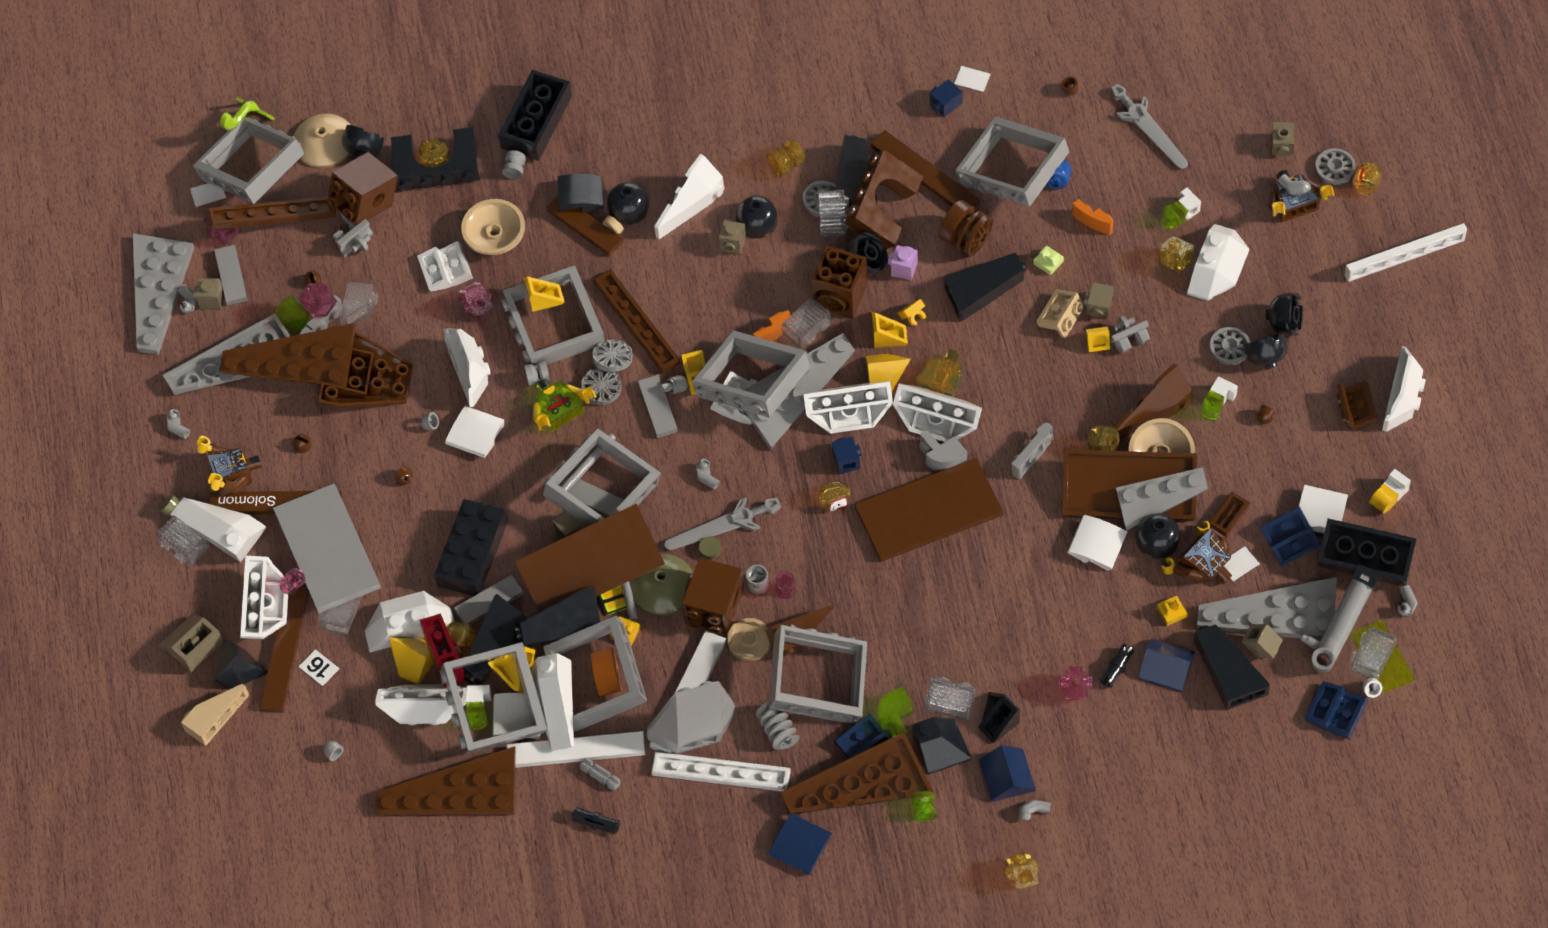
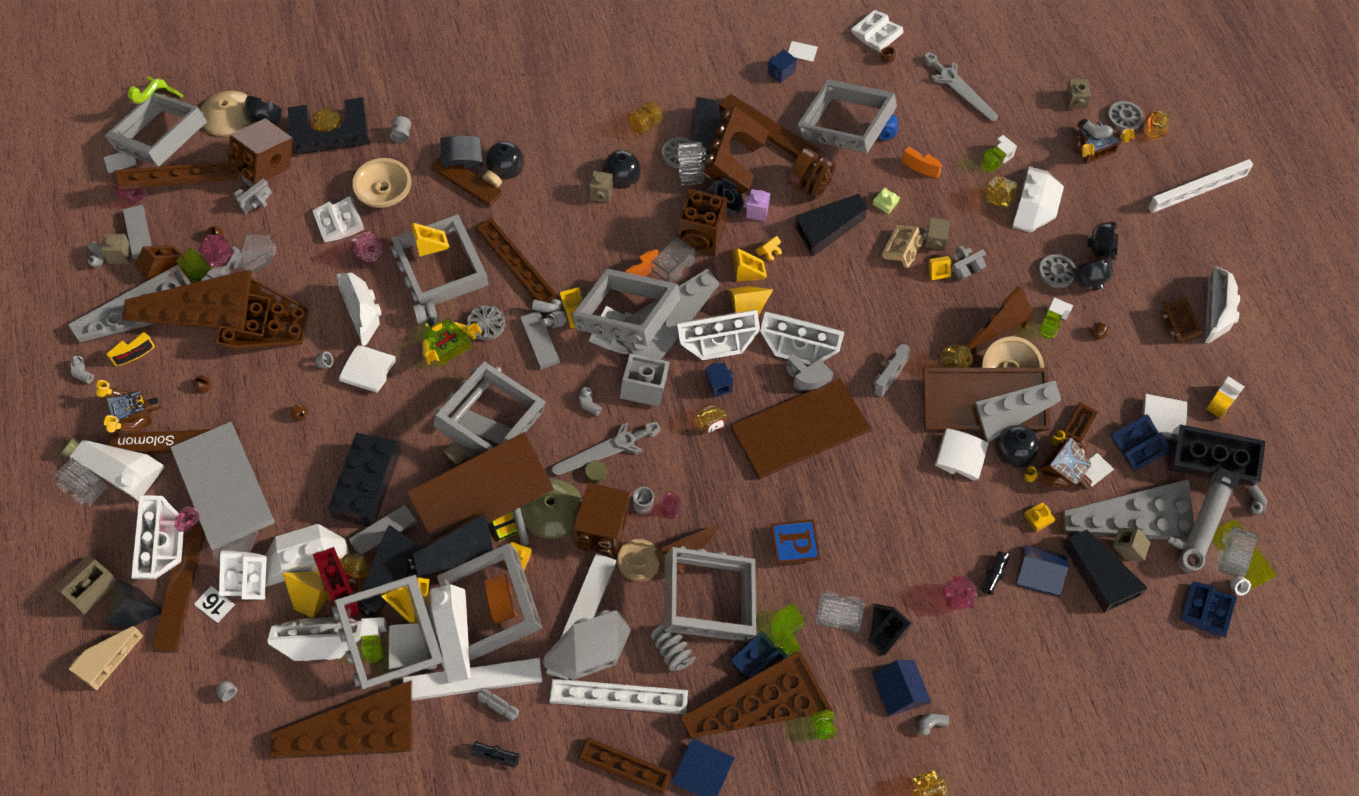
camera: 10 degrees left, 0 degrees up
light grey wing [133,233,195,355] -> none
black brick [498,70,572,161] -> none
light grey wheel [592,340,633,372] -> none
white wedge [654,154,724,239] -> none
black slope [912,717,971,775] -> none
clear yellow torso [916,349,962,398] -> none
none -> slope [107,332,155,366]
none -> reddish brown slope [134,245,186,278]
none -> white slope [219,551,267,599]
none -> light grey arm [532,299,561,313]
none -> reddish brown tile [578,737,673,796]
none -> light grey slope [620,353,670,407]
none -> piece [771,519,820,565]
none -> white slope [851,10,903,52]

